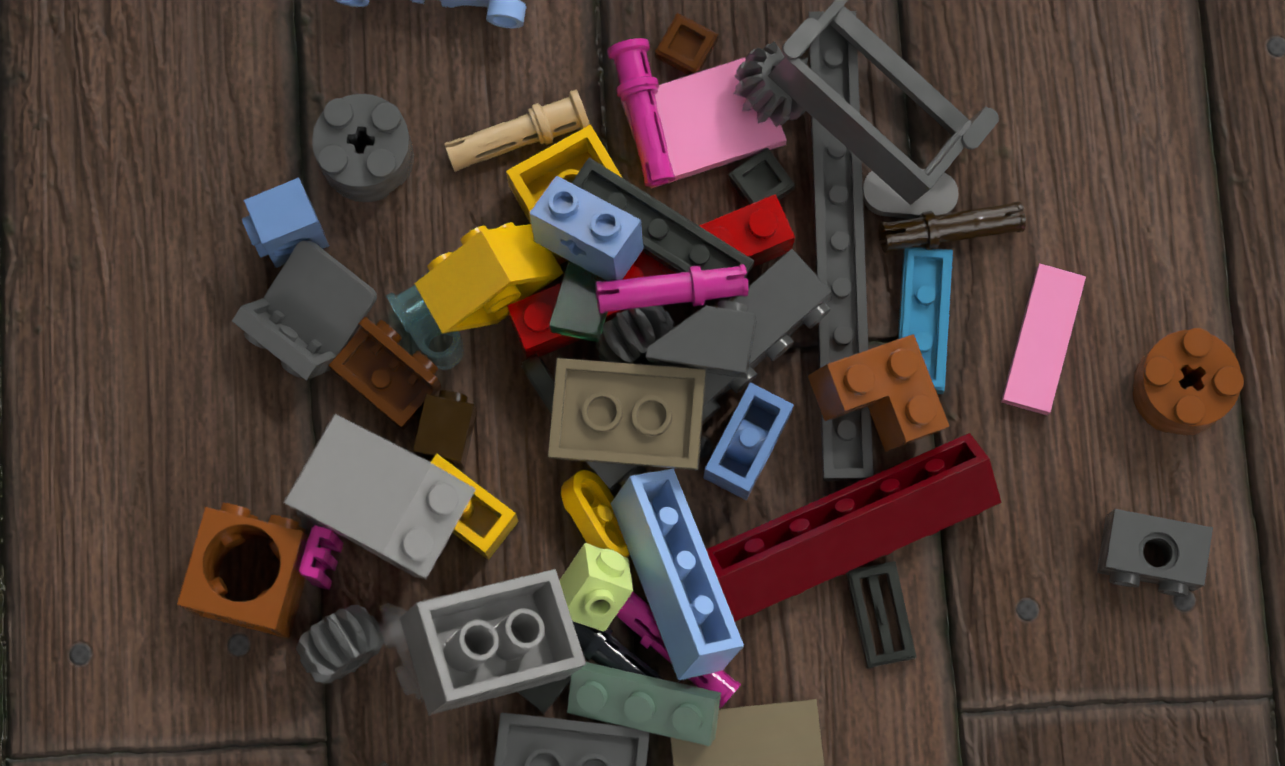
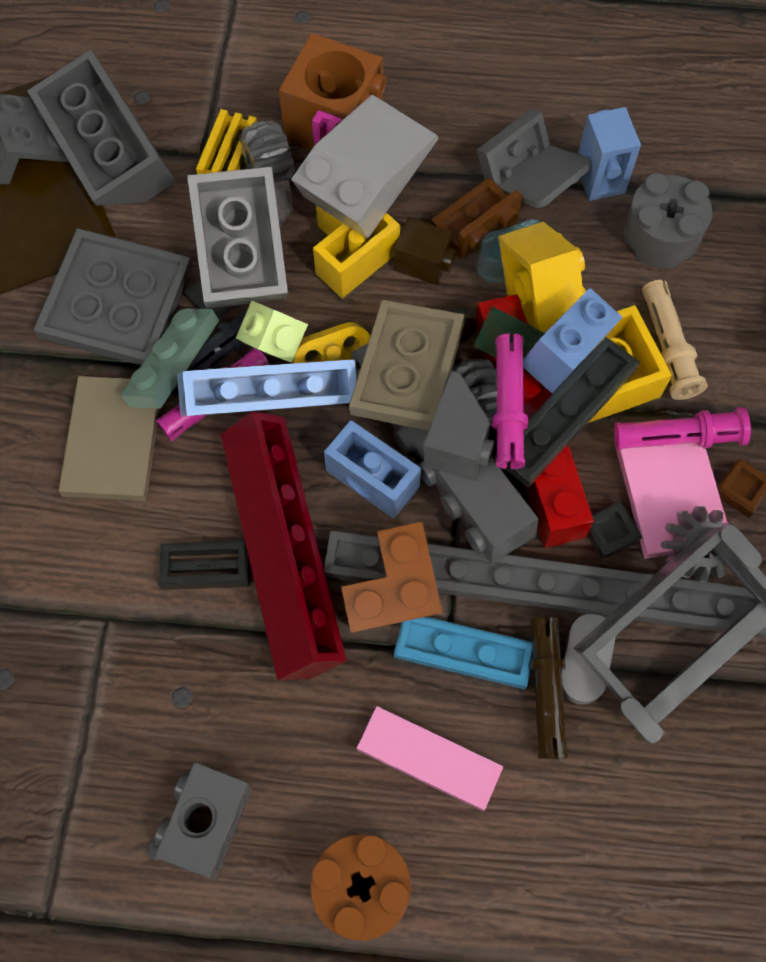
camera: 100 degrees right, 10 degrees down
none -> yellow tile [196,109,257,174]

